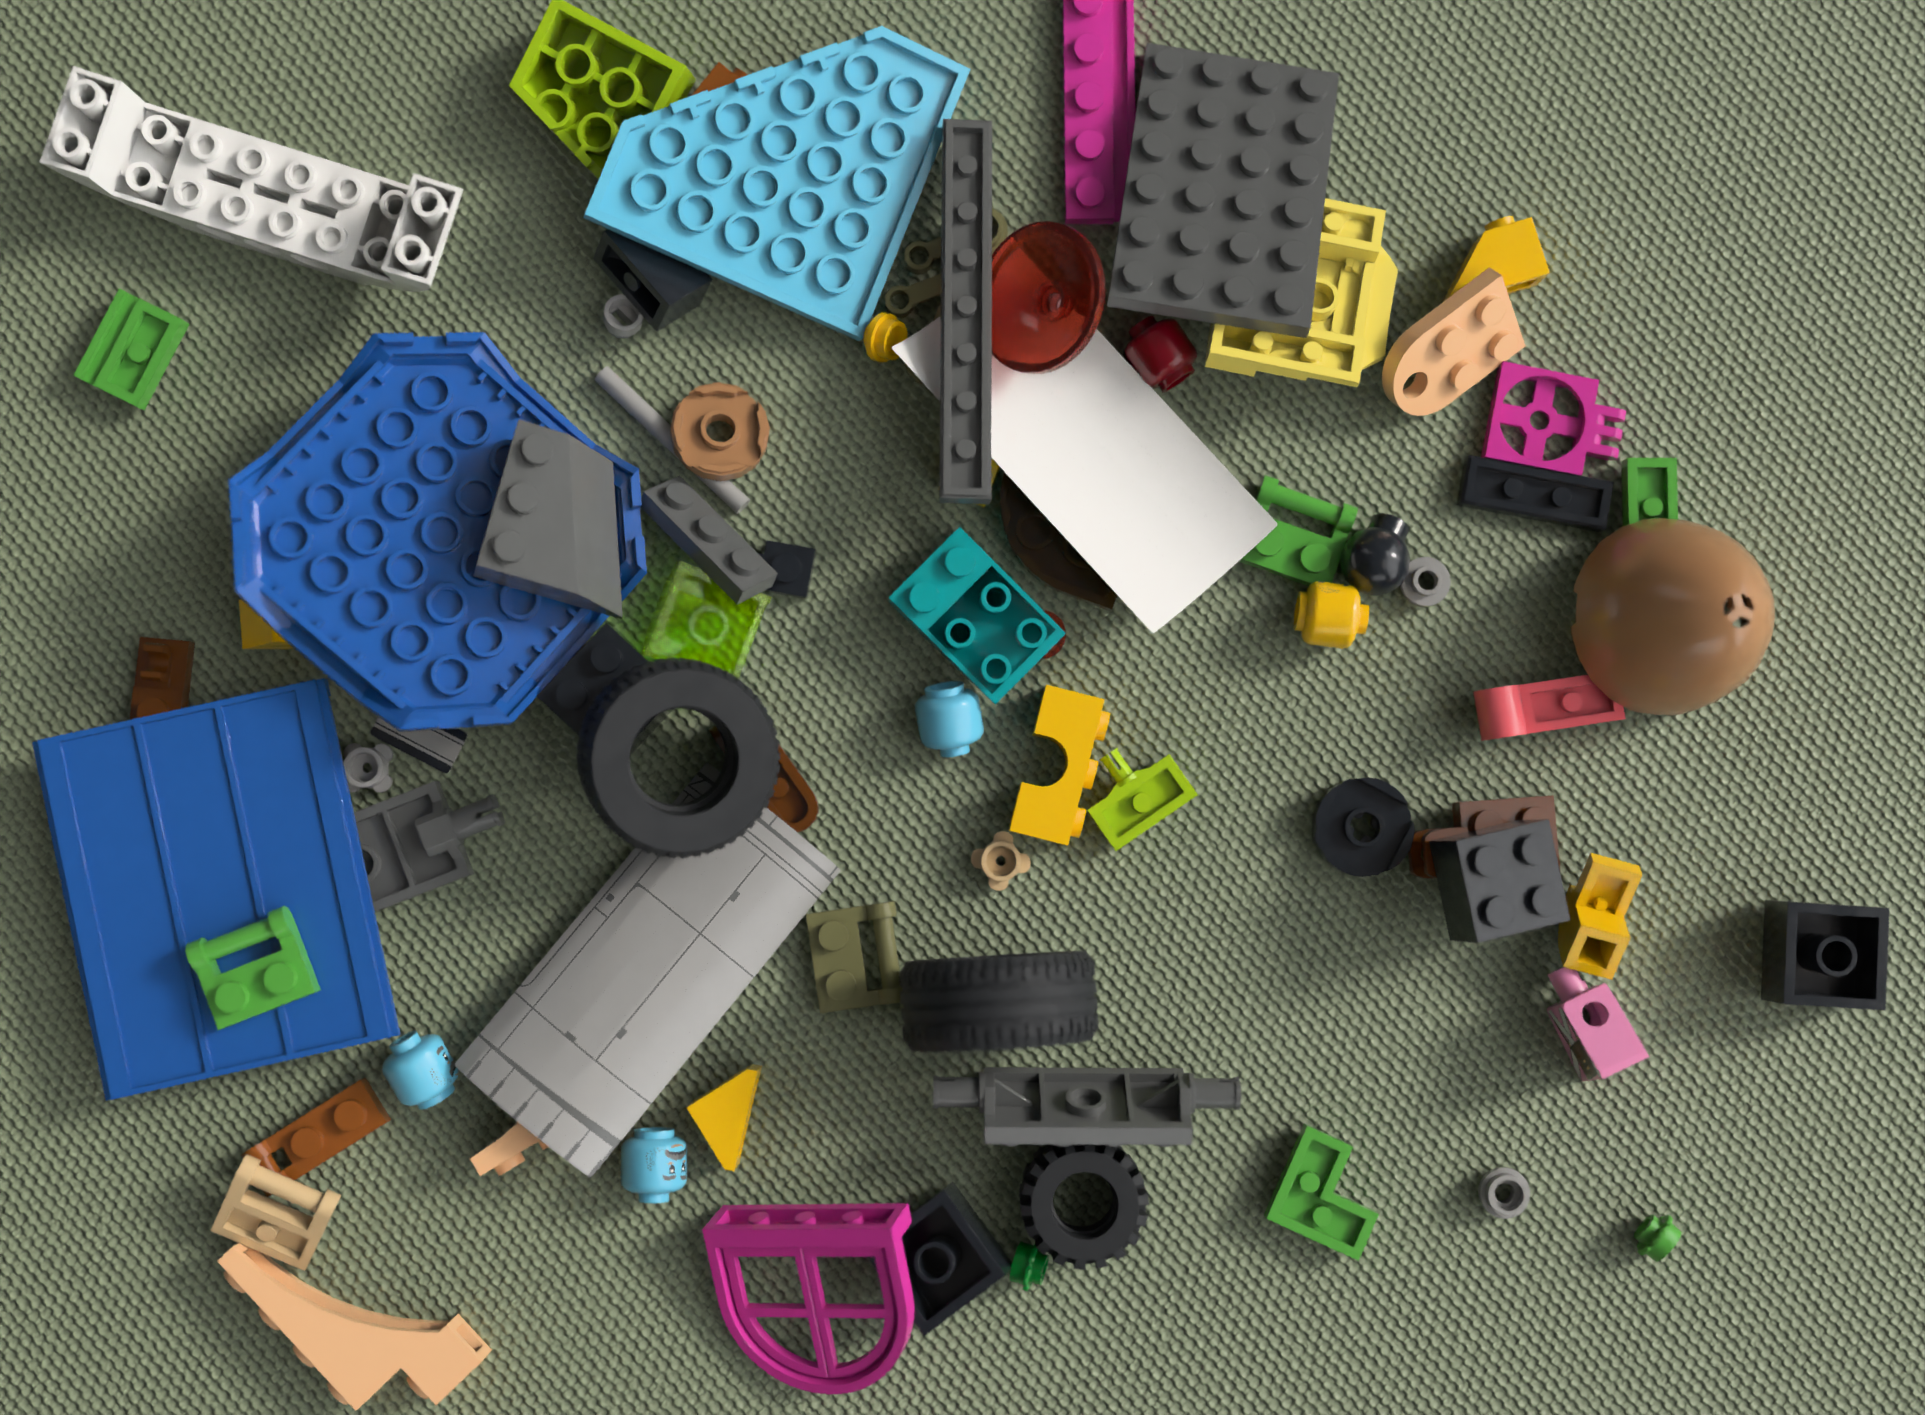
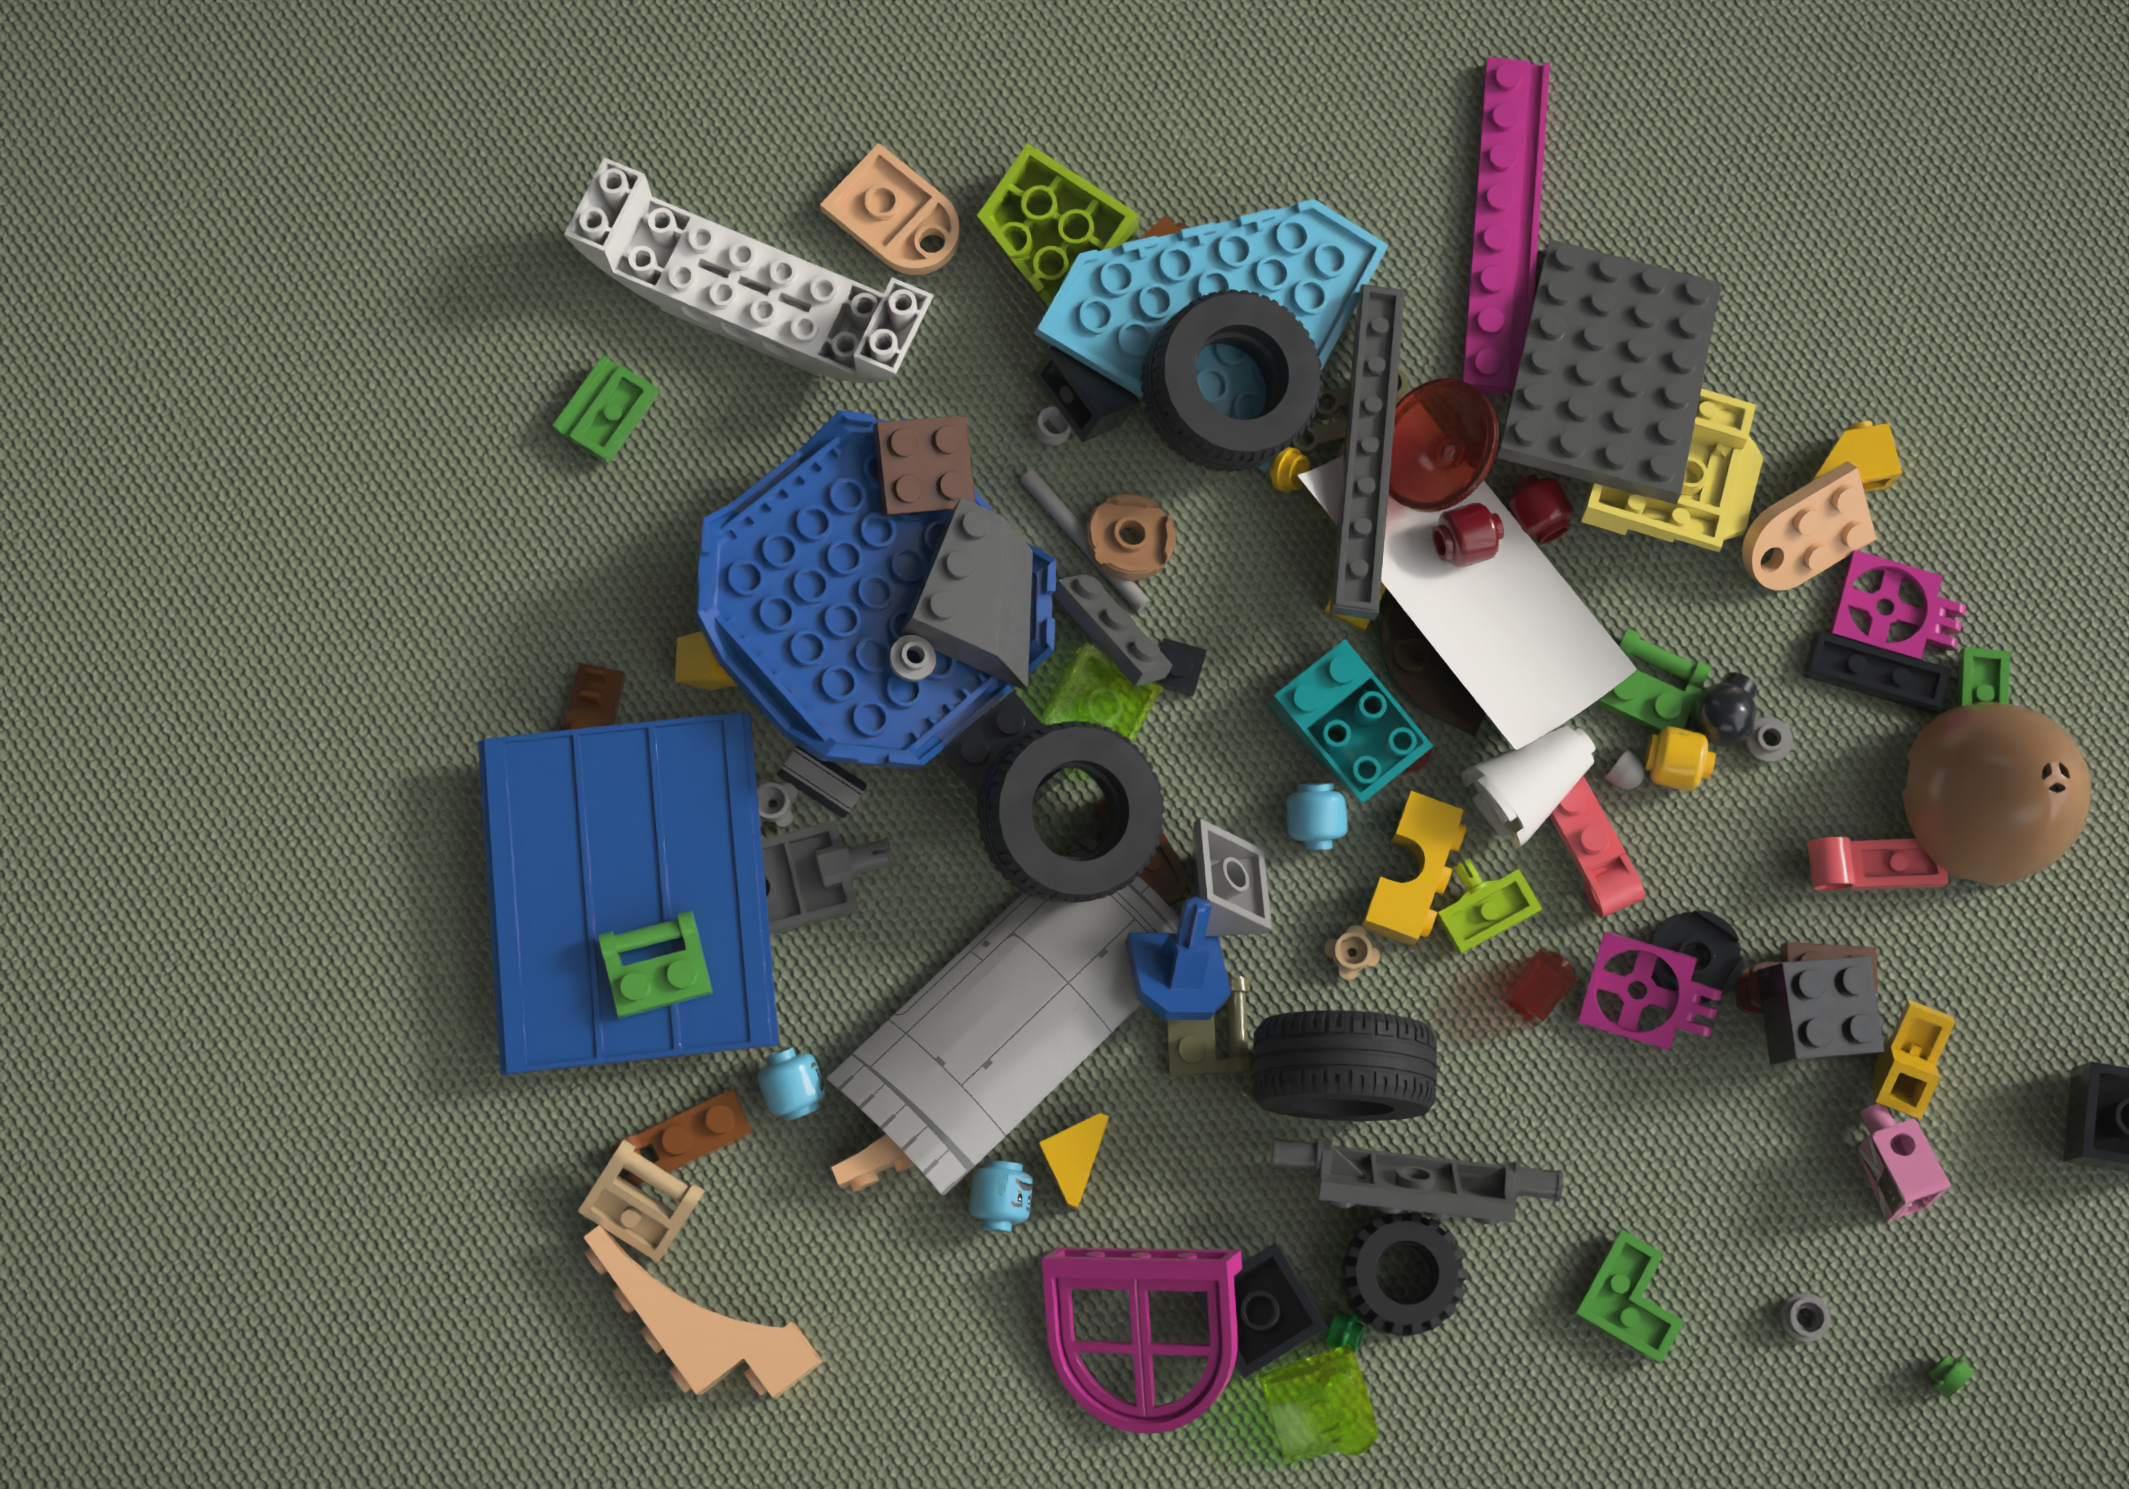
camera: 10 degrees right, 10 degrees down
none -> light nougat plate [820,143,960,275]
none -> reddish brown plate [873,416,975,516]
none -> light grey plate [889,635,936,682]
none -> blue piece [1125,896,1231,1020]
none -> black tyre [1141,289,1323,472]
none -> light grey slope [1192,818,1272,937]
none -> clear neon green slope [1257,1344,1379,1464]
none -> dark red head [1432,502,1504,567]
none -> white cone [1462,726,1595,848]
none -> clear red brick [1499,949,1577,1028]
none -> coral plate [1549,775,1645,918]
none -> dark pink piece [1578,931,1723,1050]
none -> light grey hinge [1605,749,1645,790]

